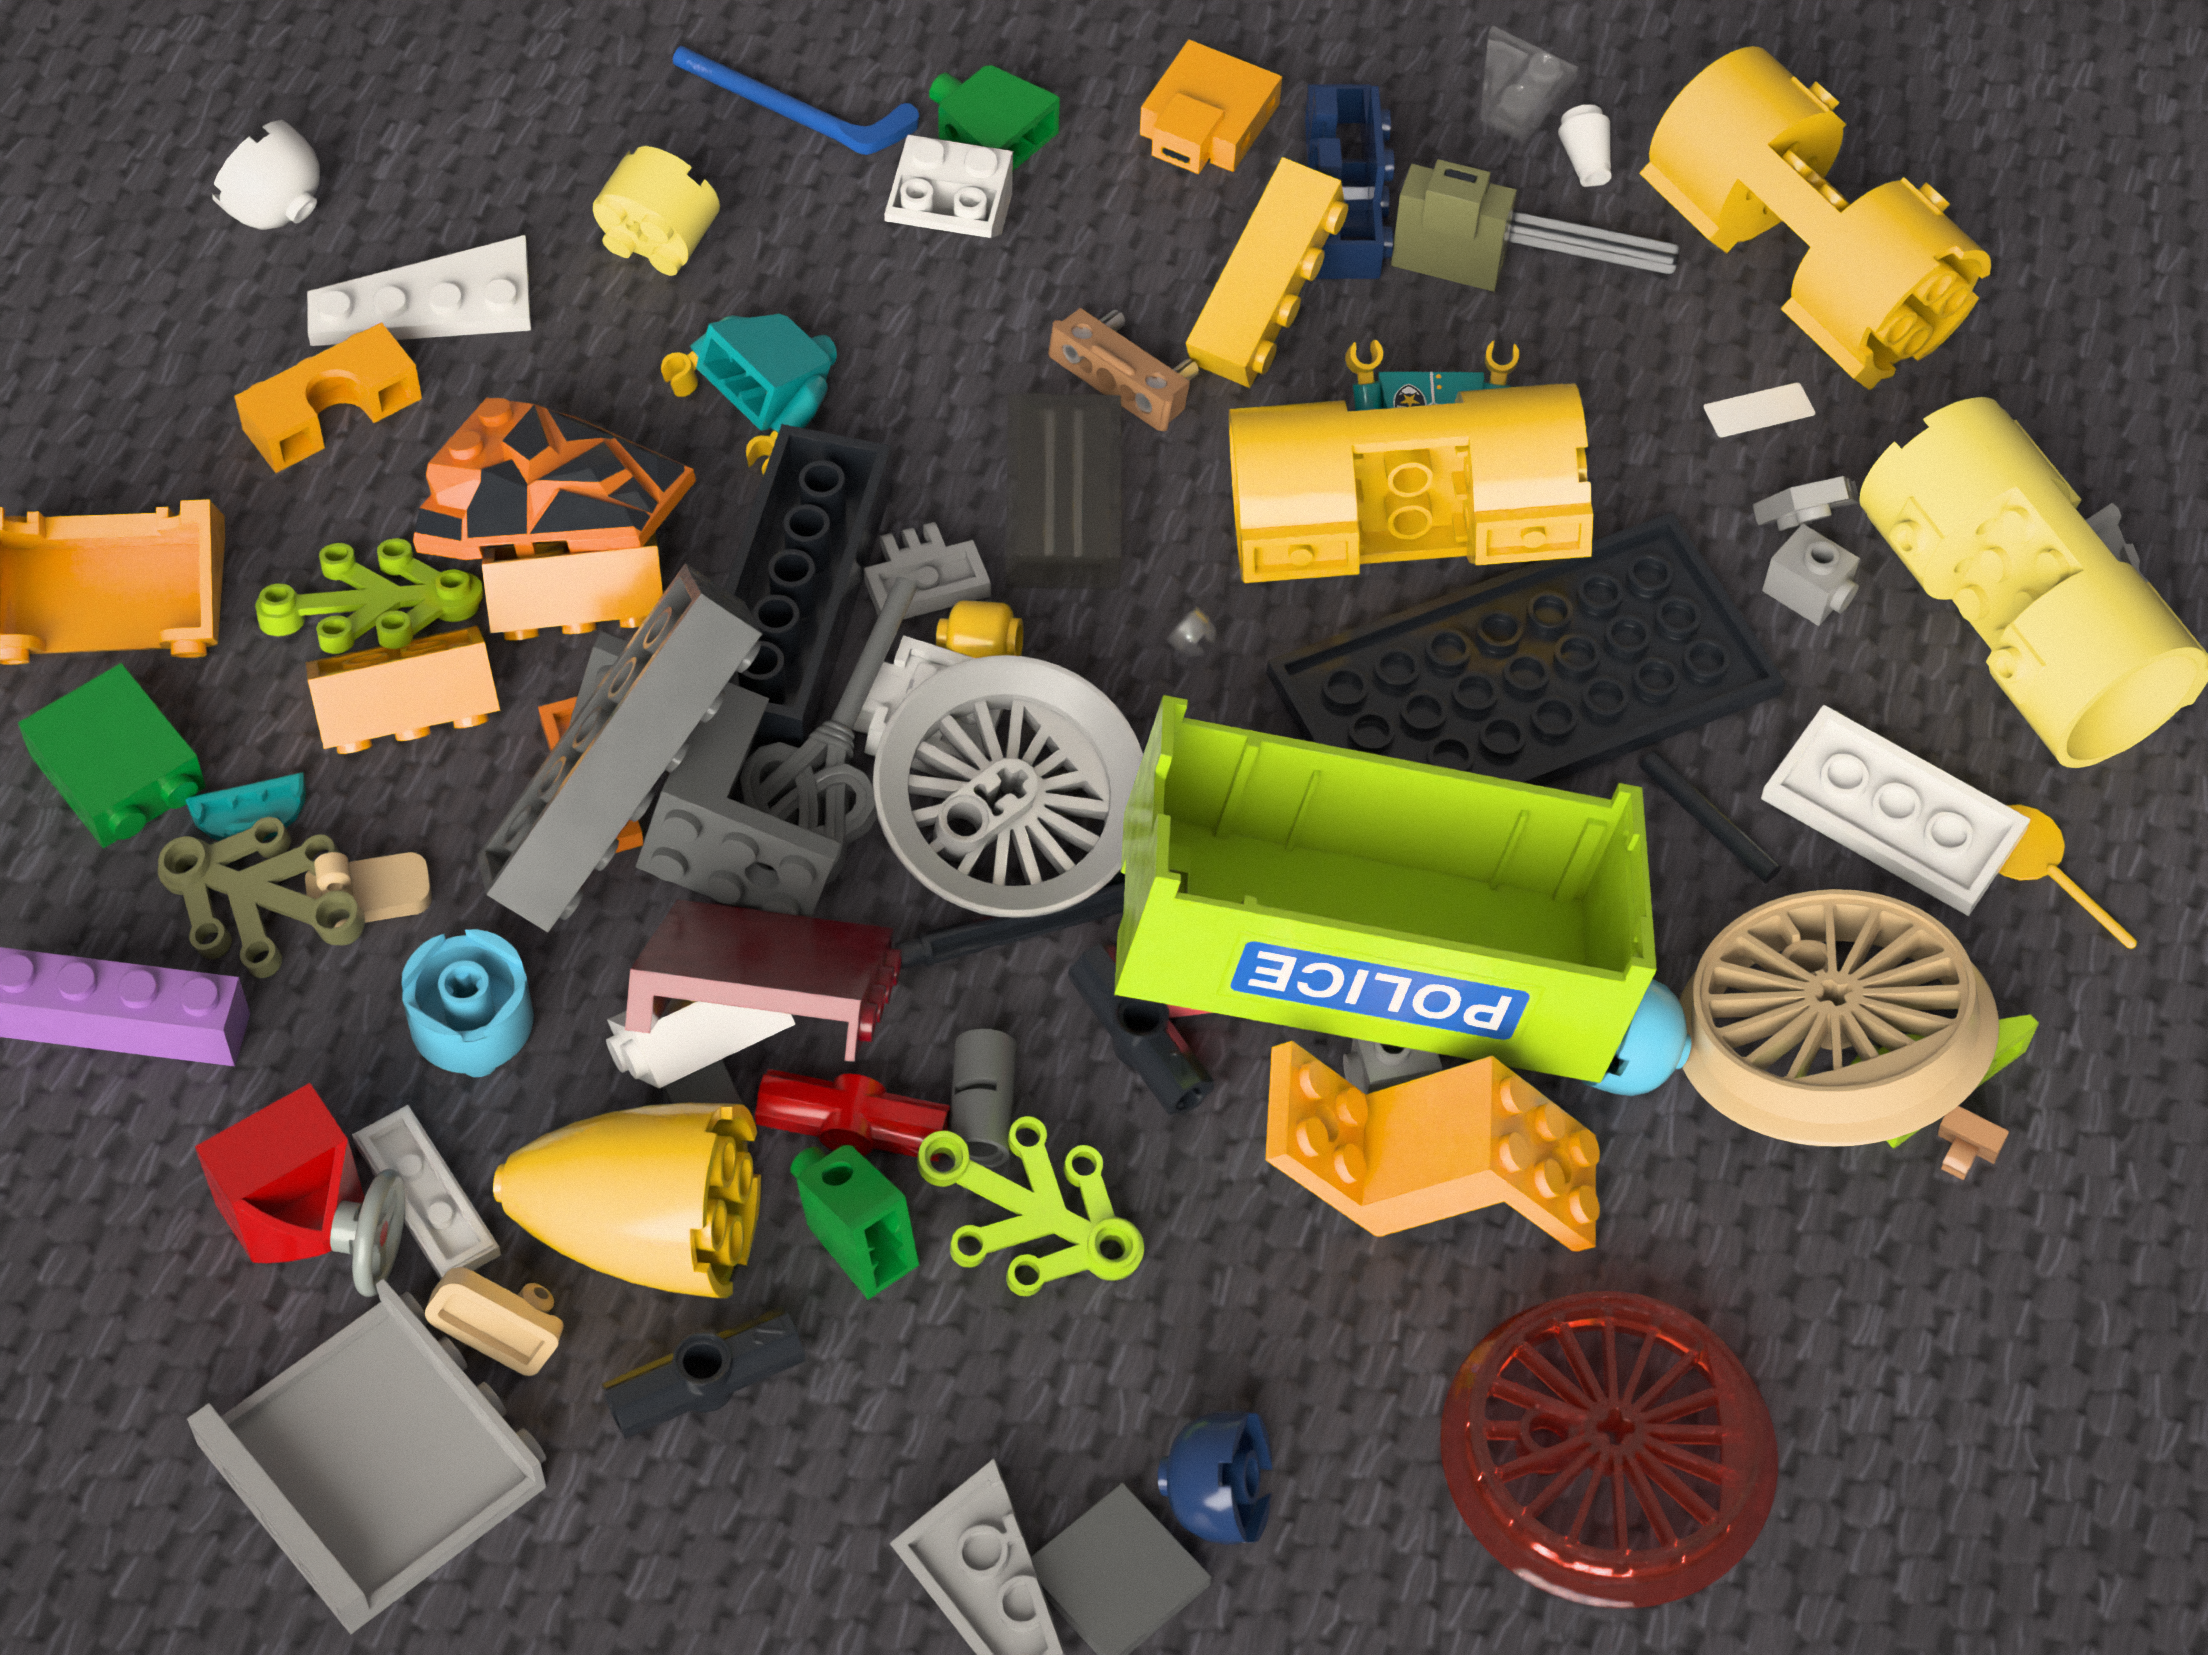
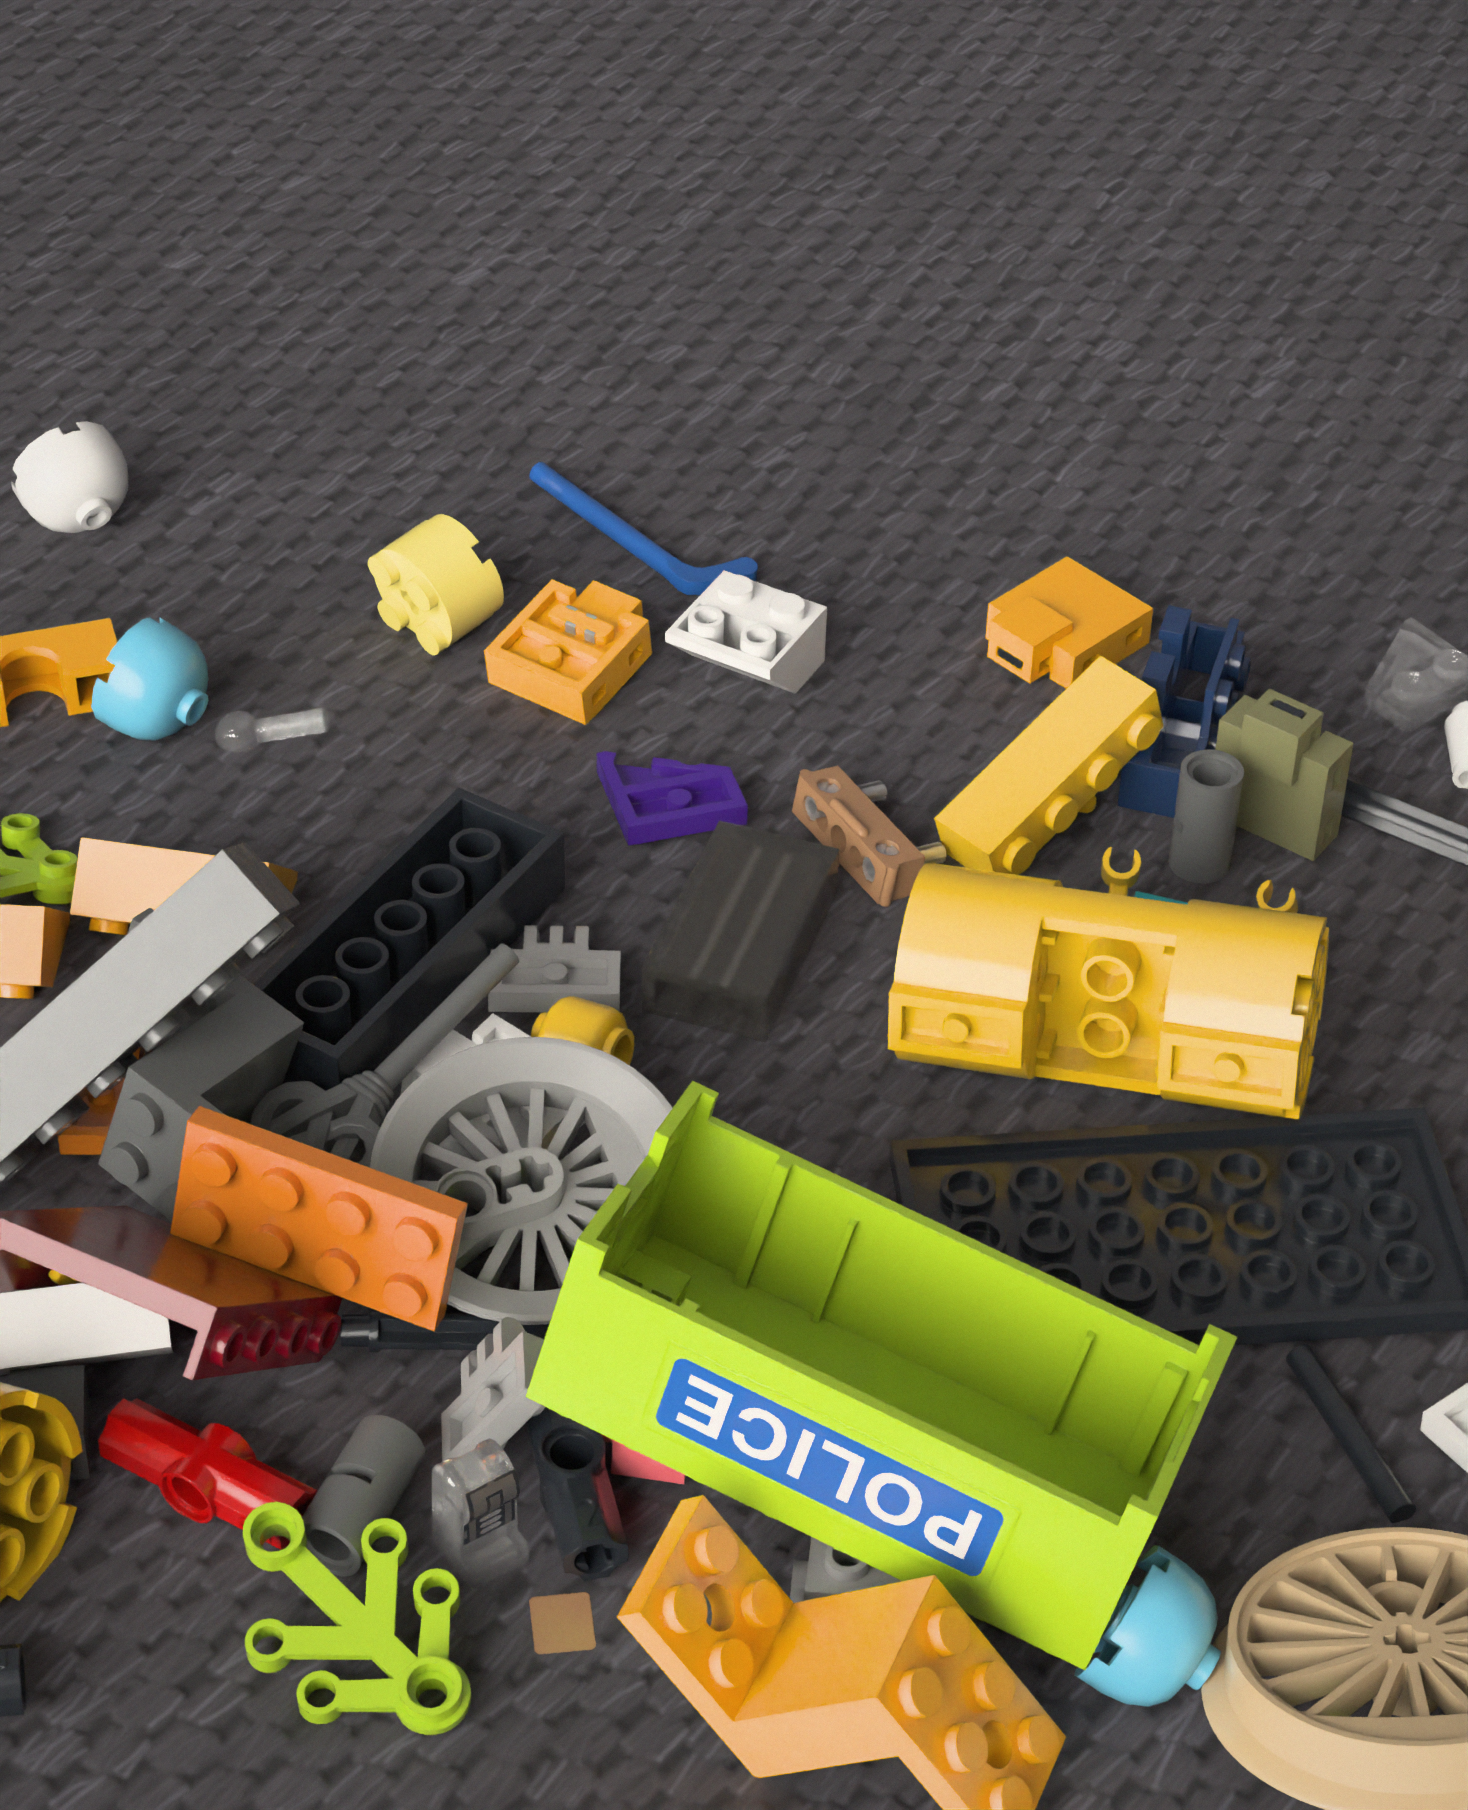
camera: 20 degrees right, 15 degrees down
white wing [307,235,531,346] -> none
wedge [413,398,696,560] -> none
teal torso [661,314,837,476] -> none
green torso [790,1145,919,1300] -> none
green torso [929,65,1060,172] -> none
clear hinge [1166,606,1217,657] -> none
none -> medium azure cylinder [91,617,208,741]
none -> orange plate [170,1106,468,1331]
none -> clear bar [215,708,329,752]
none -> clear leg [432,1438,529,1591]
none -> light grey hinge [441,1317,545,1479]
none -> light orange piece [484,579,652,725]
none -> medium nougat sticker [529,1592,596,1654]
none -> dark purple wing [596,751,748,846]
none -> dark grey pin [1168,750,1244,884]

